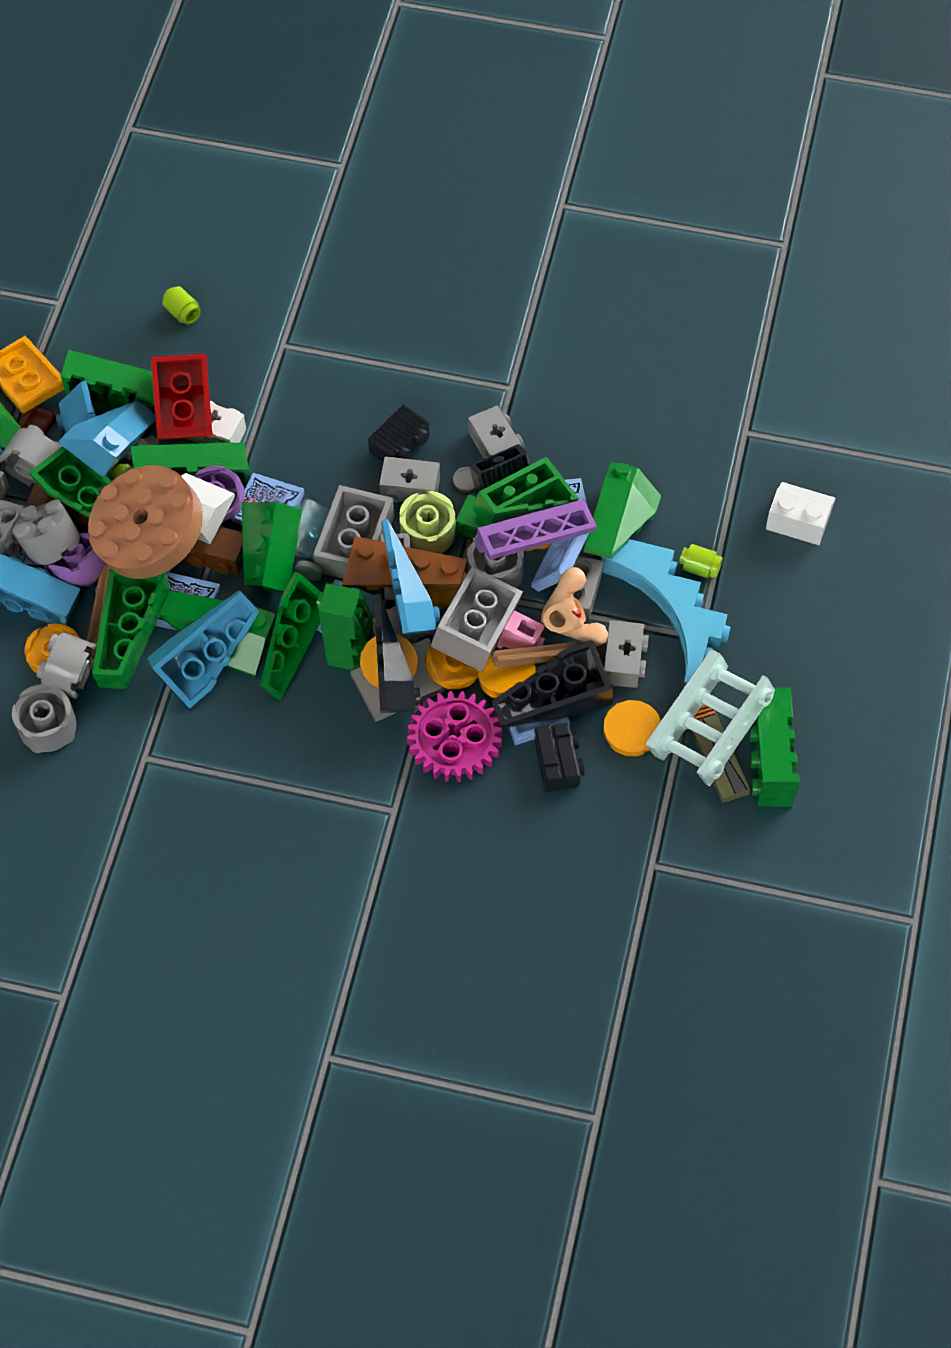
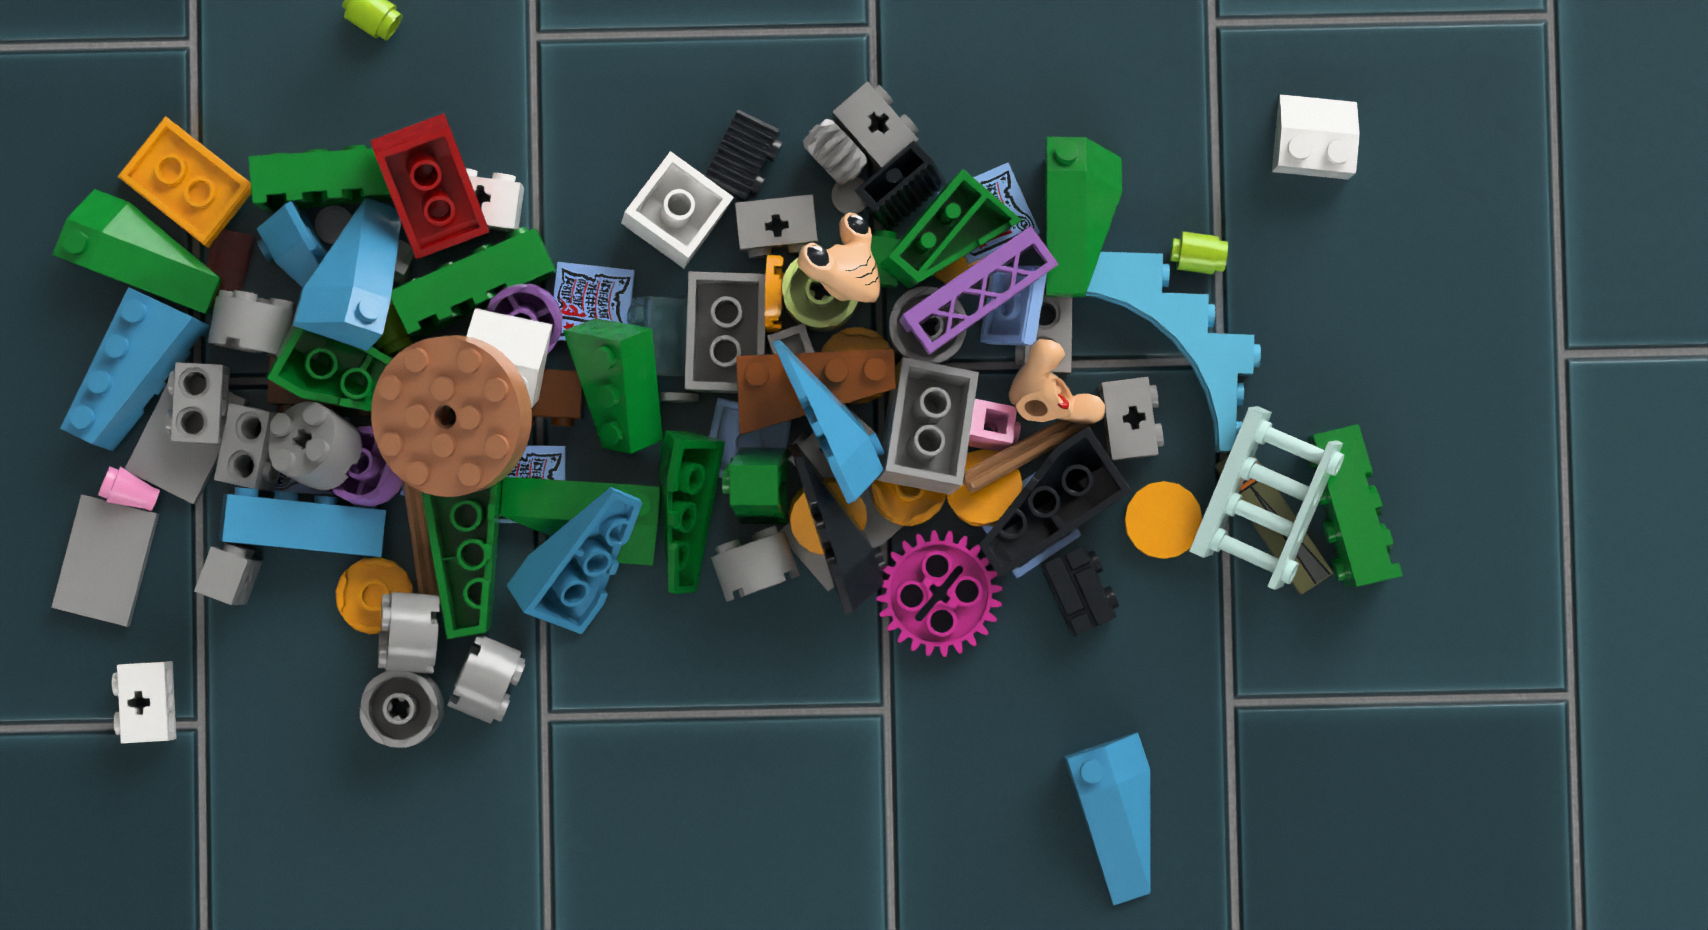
camera: 20 degrees left, 25 degrees up
none -> light grey brick [447,634,526,724]
none -> white slope [621,151,734,269]
none -> light grey brick [711,526,800,602]
none -> light orange tile [765,255,784,333]
none -> light nougat head [797,213,880,303]
none -> light grey gear [803,119,867,185]
none -> dark azure wedge [1064,732,1150,906]

